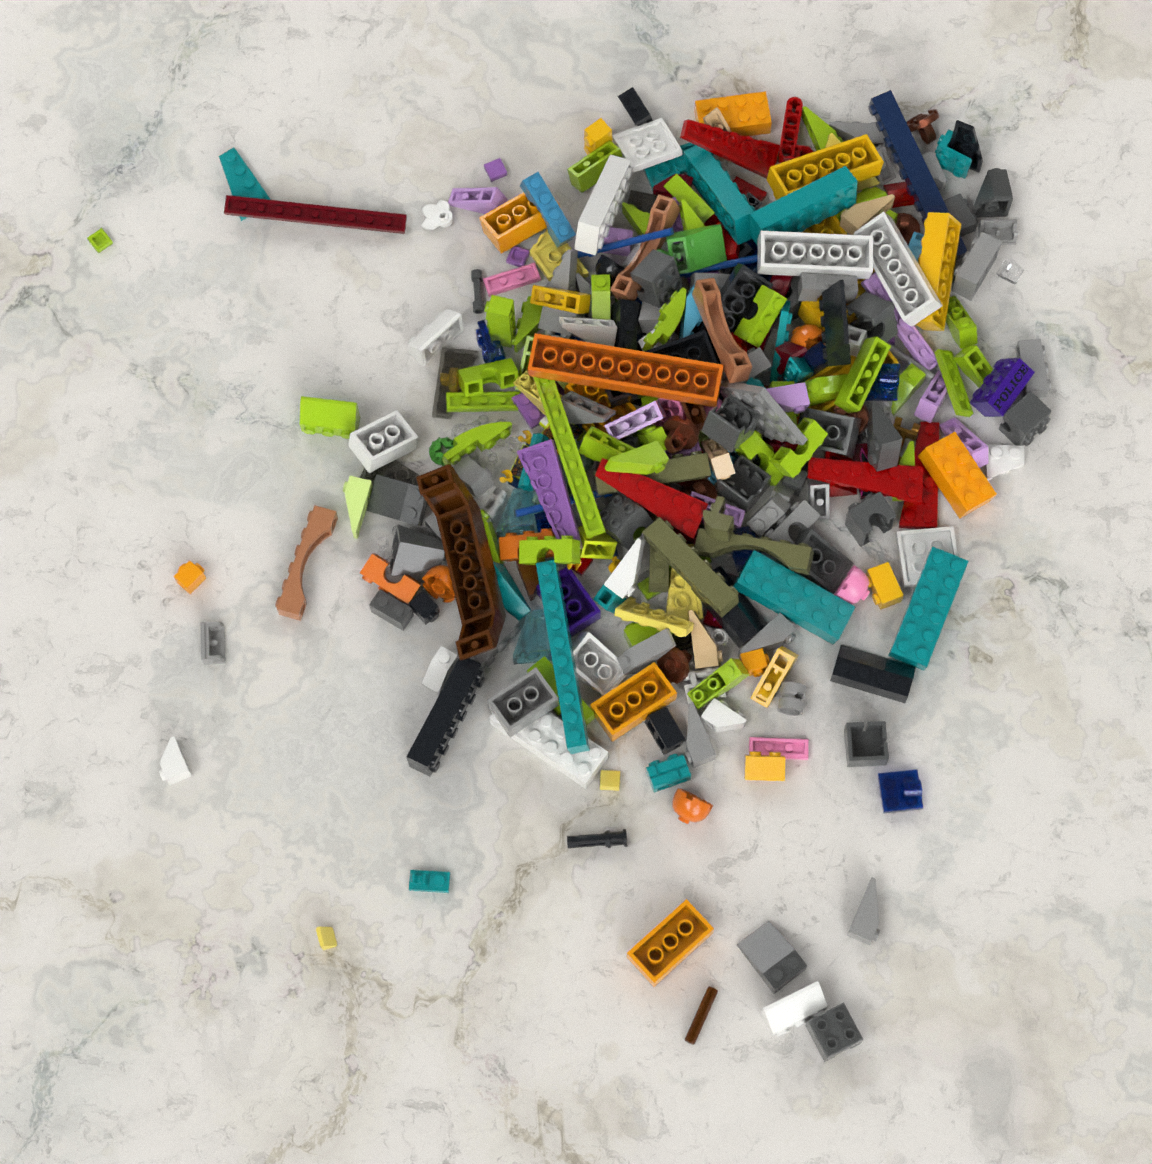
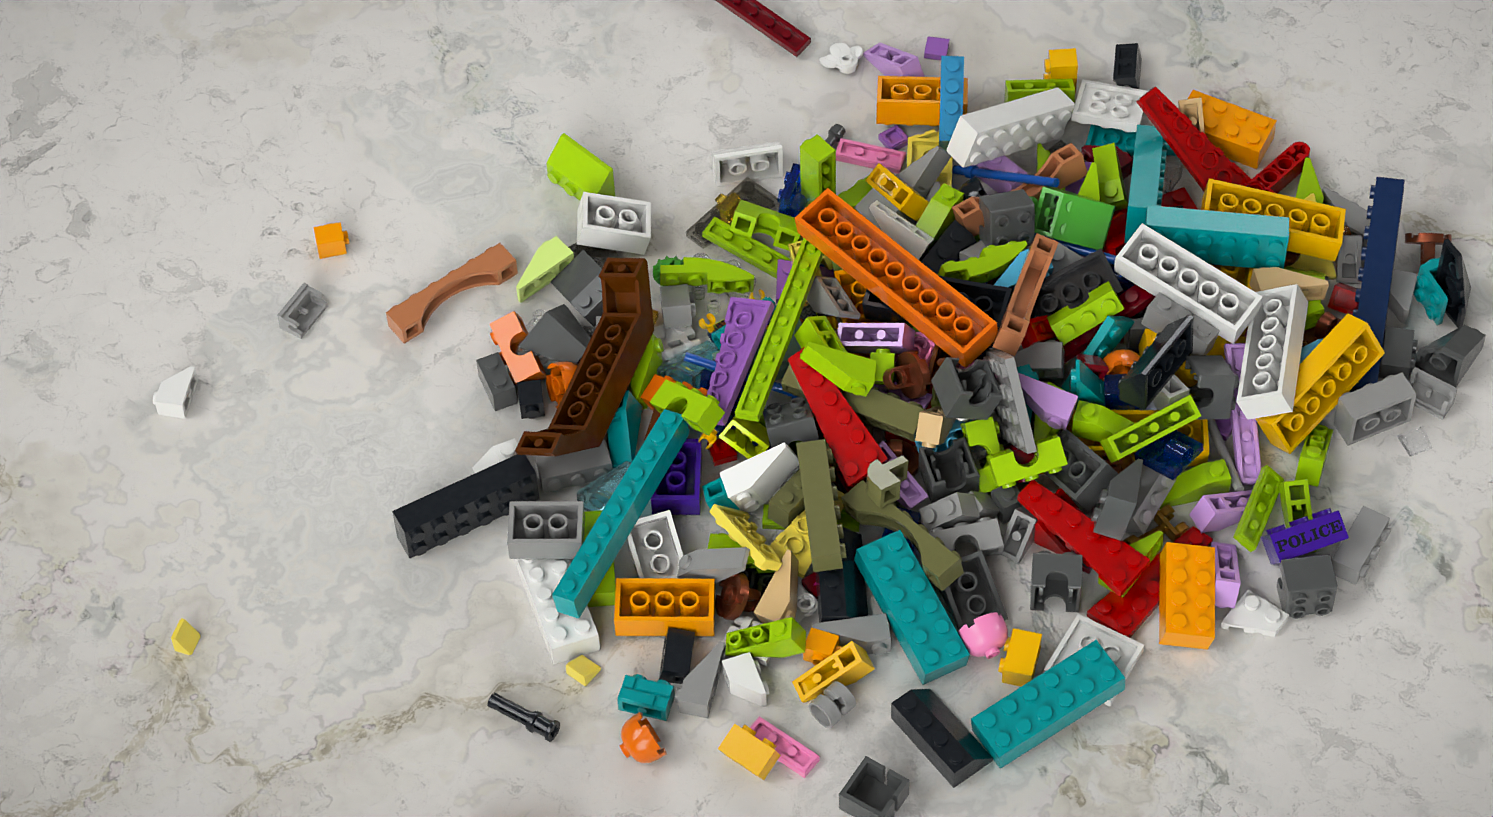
camera: 35 degrees right, 15 degrees down
teal plate [409,870,451,893] -> none

